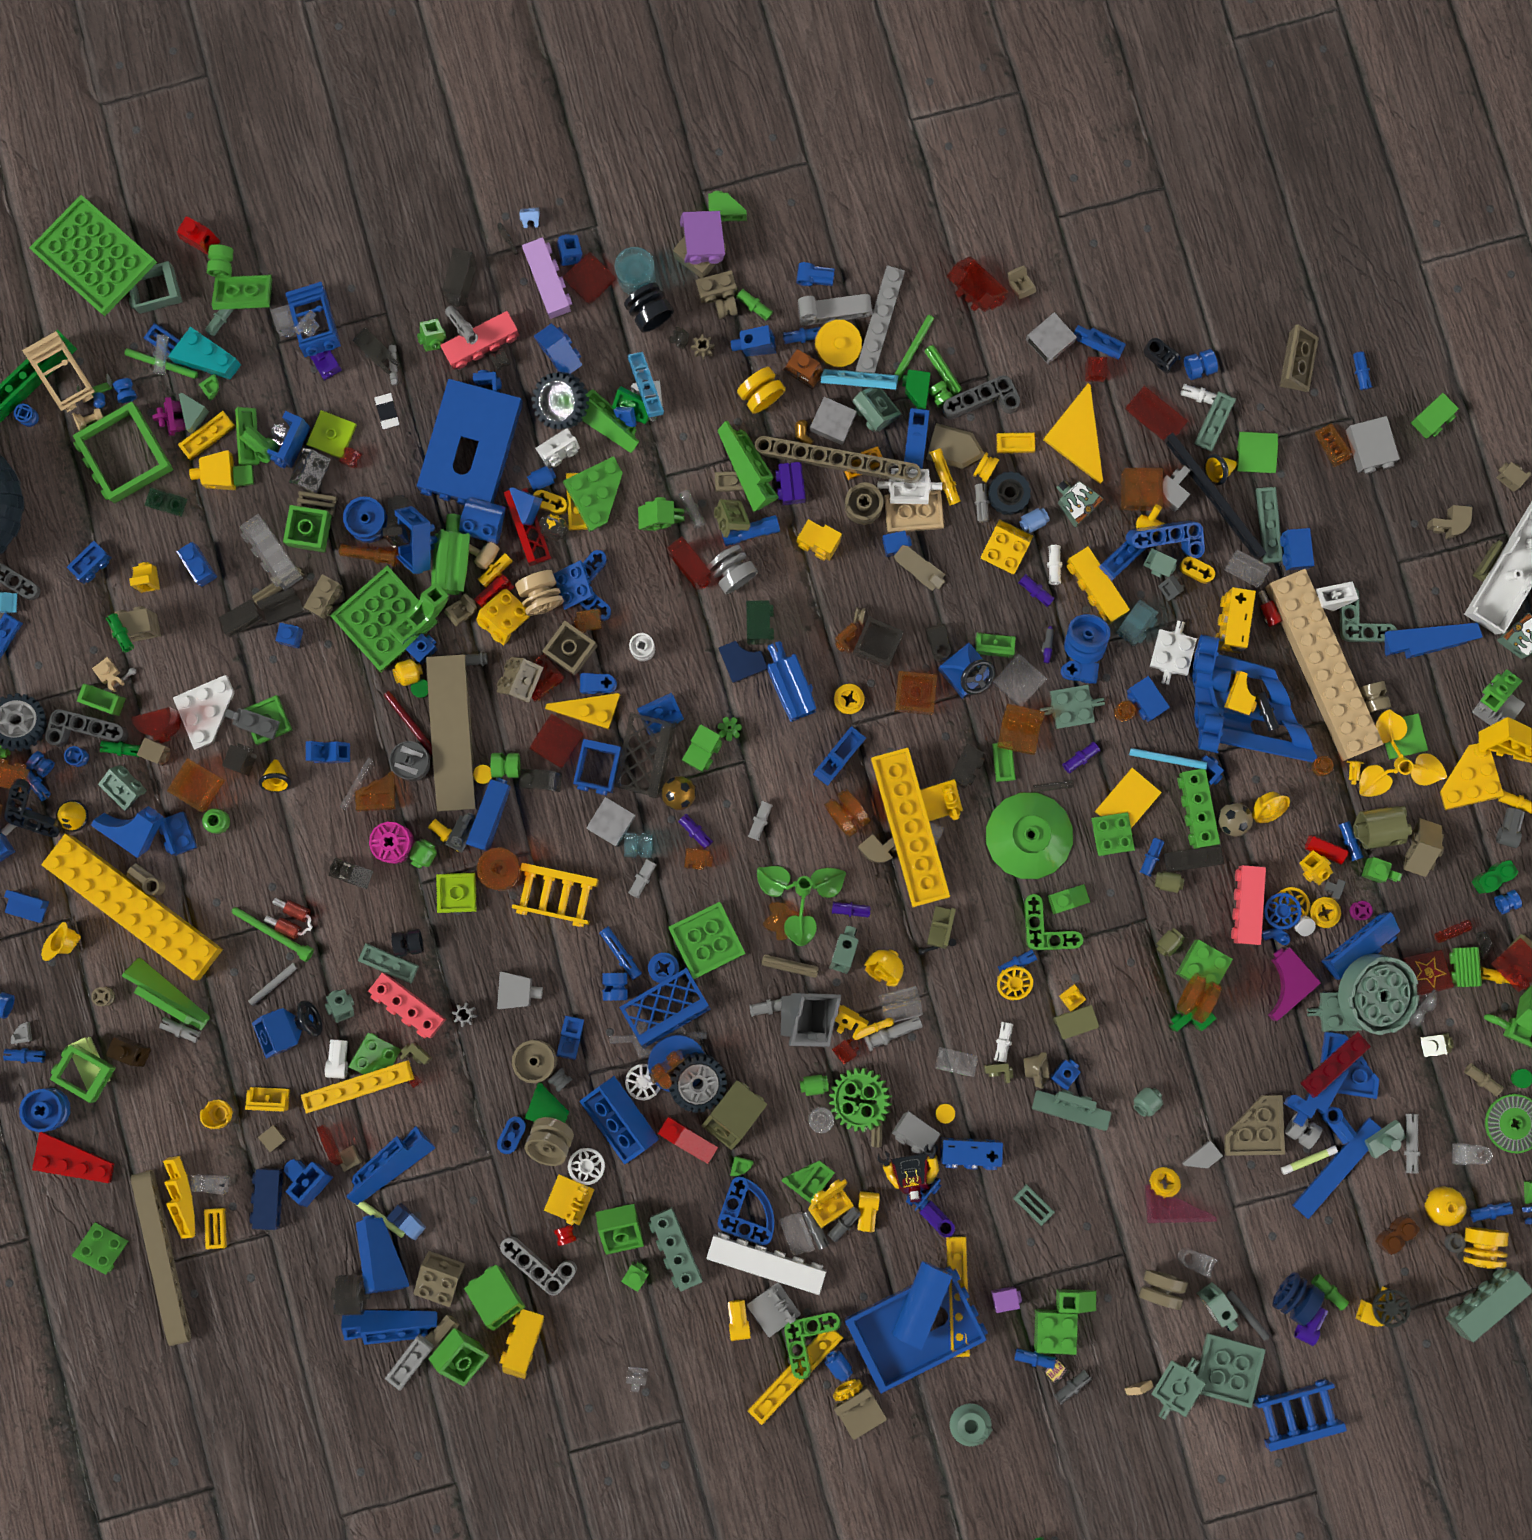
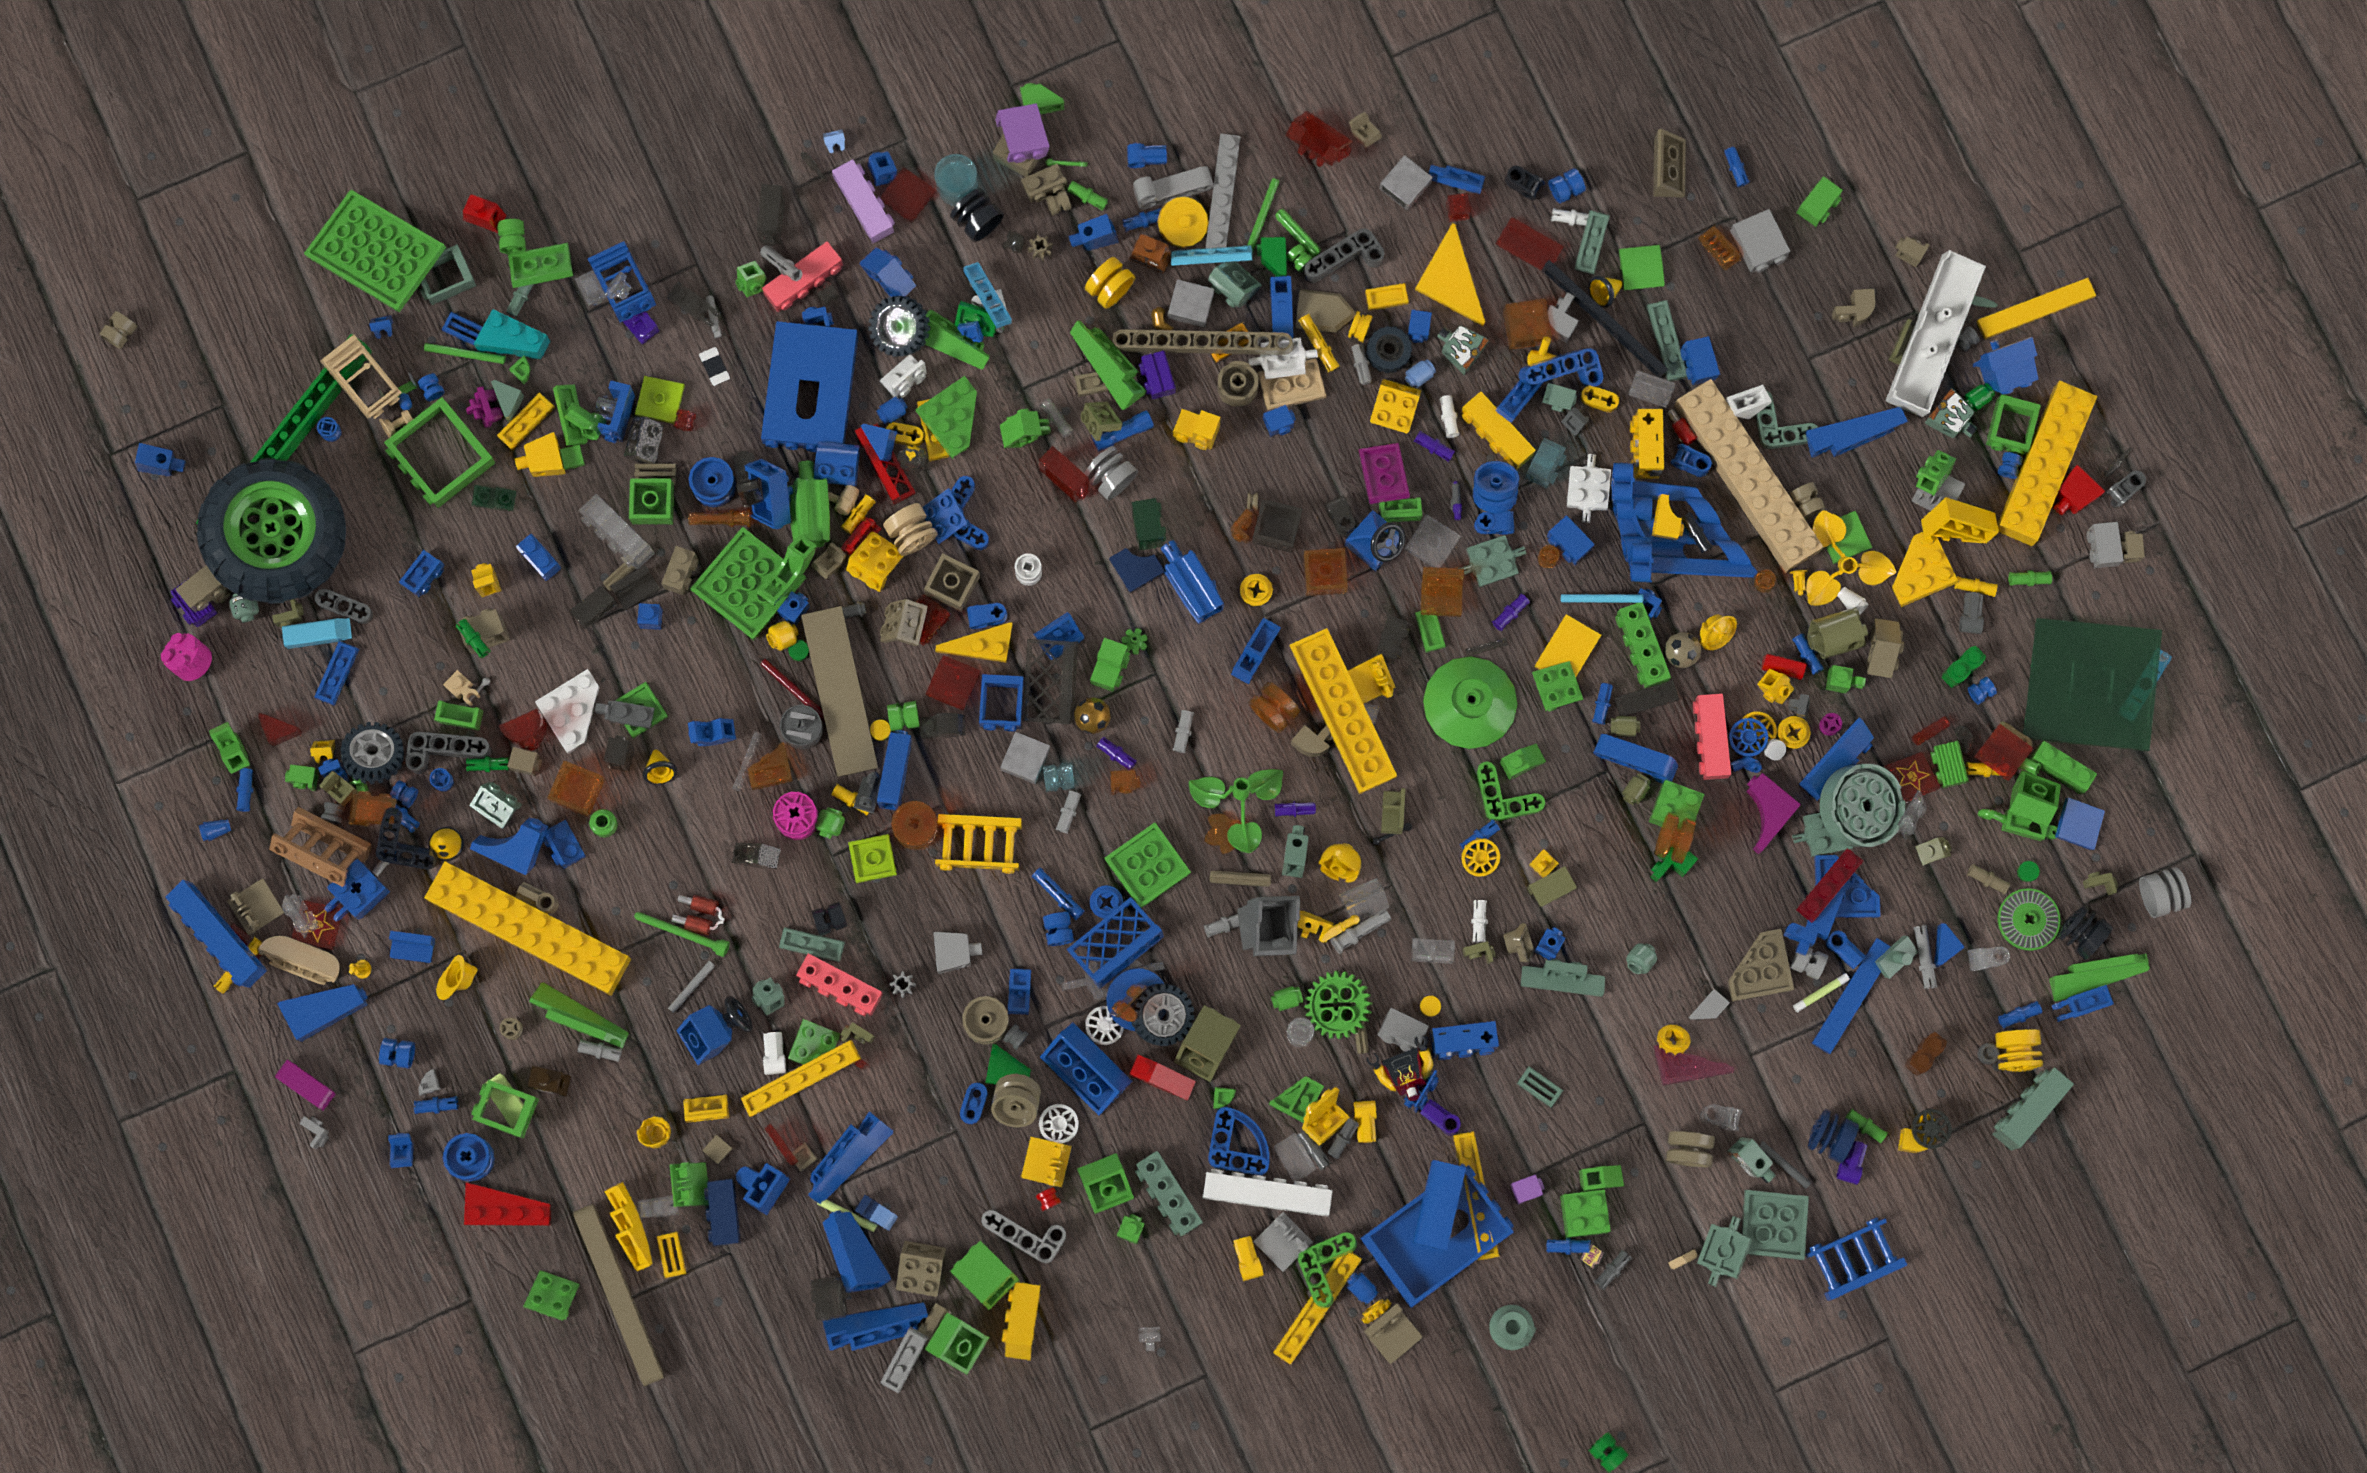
camera: 15 degrees left, 5 degrees down
clear pin [153,335,169,375] -> none
clear orange bracket [574,609,602,633] -> none
clear red tile [832,1039,859,1064] -> none
dark tan piece [894,545,945,591] -> none
yellow cylinder [1425,1186,1467,1227] -> none
none -> blue tile [369,315,393,339]
none -> bright green hinge [670,1162,709,1207]
none -> bright green hinge [1045,158,1087,167]
none -> magenta tile [1359,443,1410,504]
none -> blue brick [1408,310,1432,343]
none -> blue beam [1593,734,1678,783]
none -> blue piece [1670,444,1712,477]
none -> white cone [1837,587,1868,614]
none -> blue slope [1934,923,1964,967]

